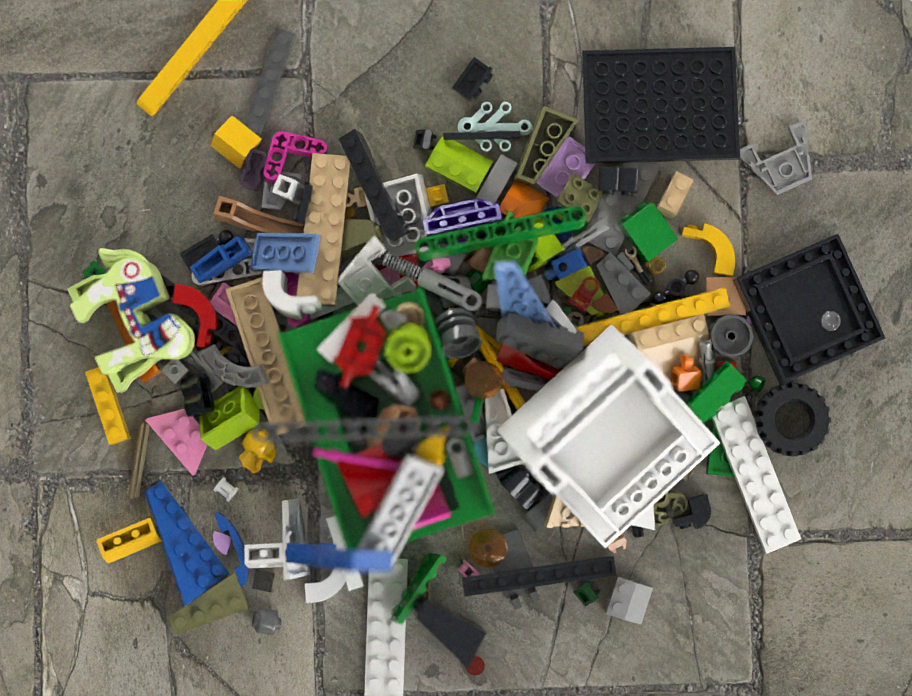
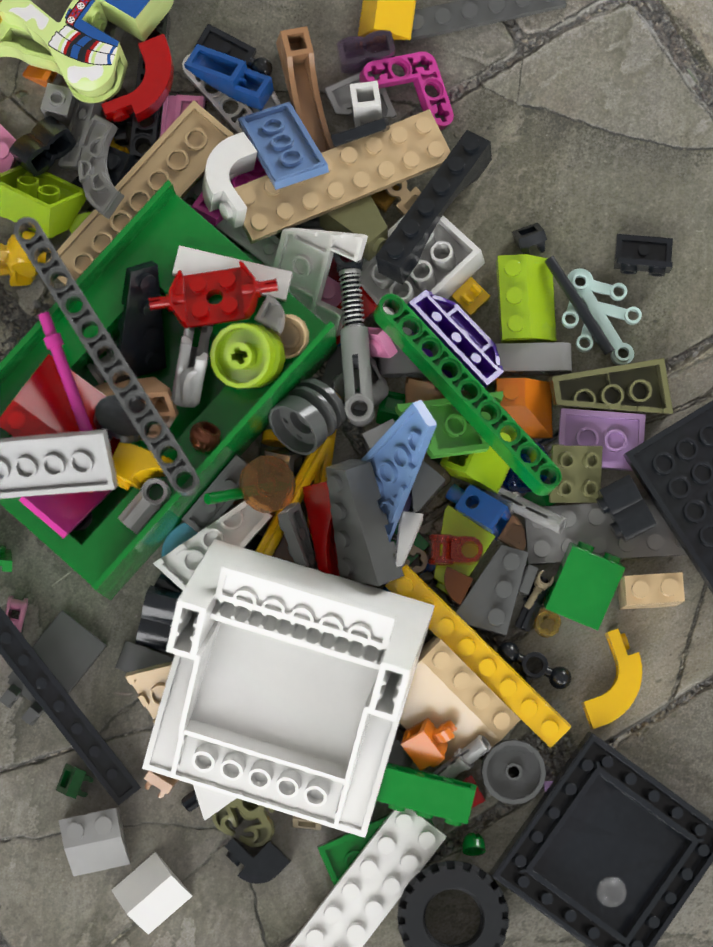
camera: 60 degrees right, 5 degrees down
clear orange dish [469,529,508,567] -> none
light nougat tile [706,277,746,316] -> none
none -> white slope [111,852,193,934]

